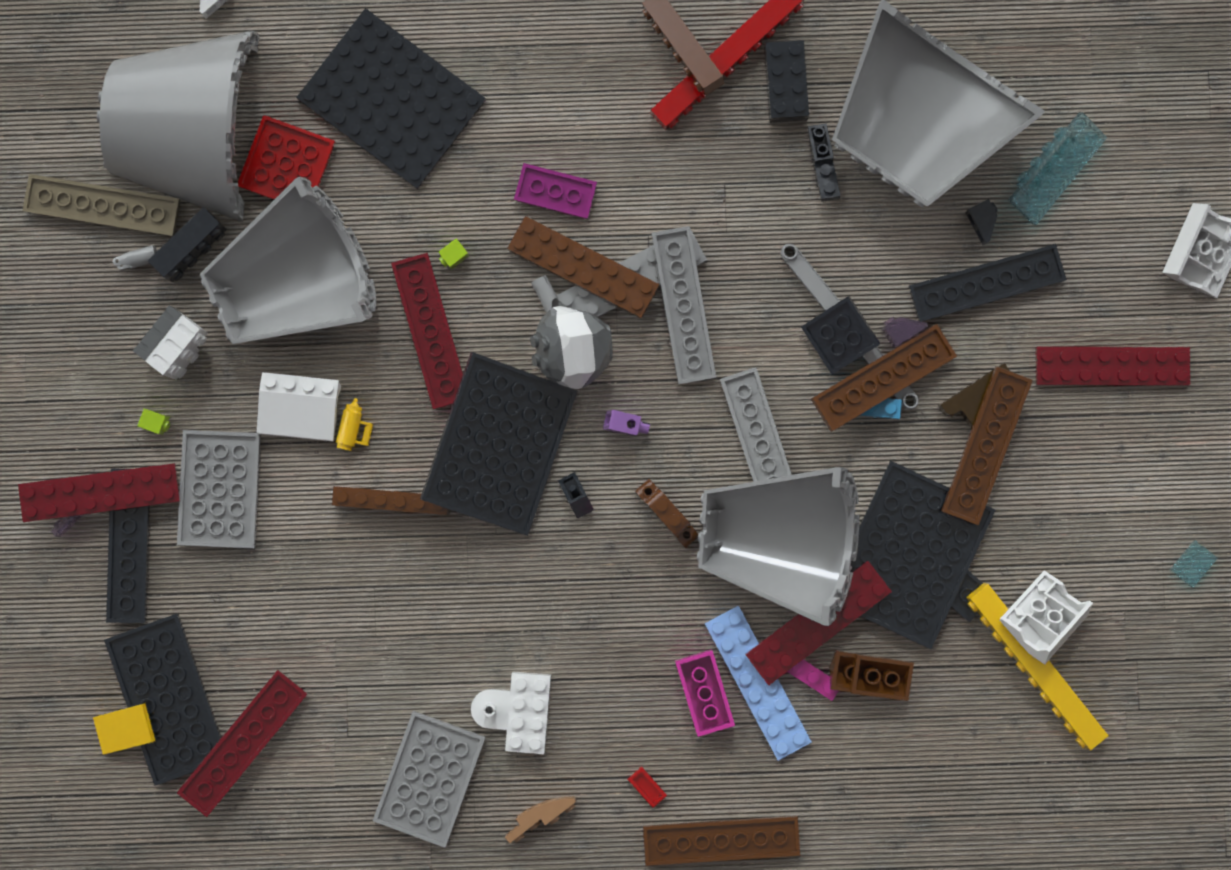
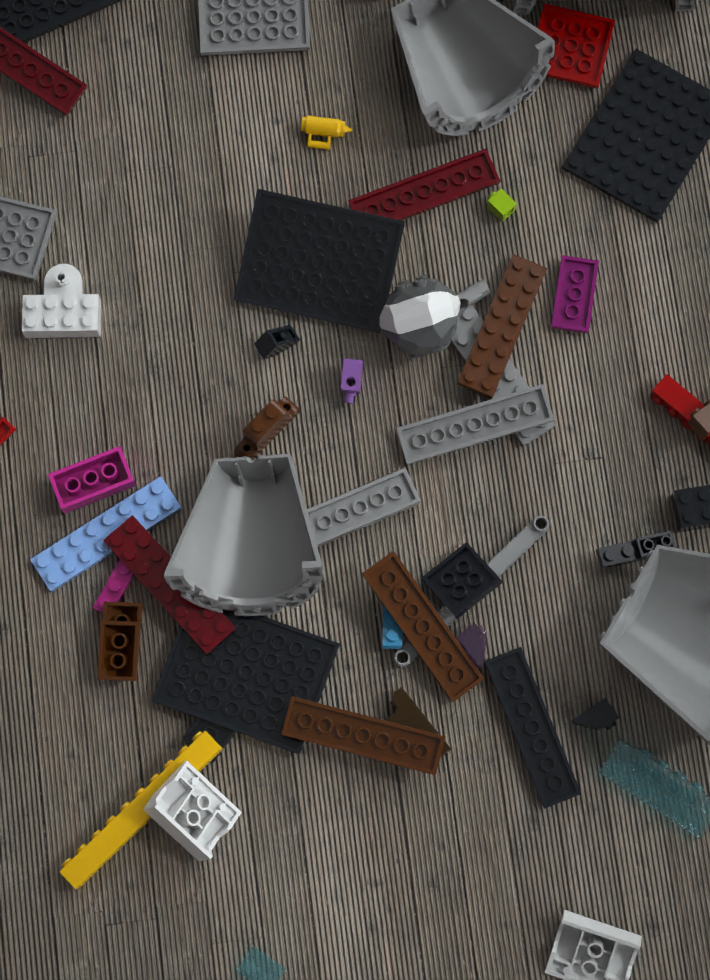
camera: 85 degrees right, 10 degrees down
white piece [257,372,341,442] -> none
reddish brown brick [332,486,450,515] -> none
dark red plate [1035,346,1190,386] -> none

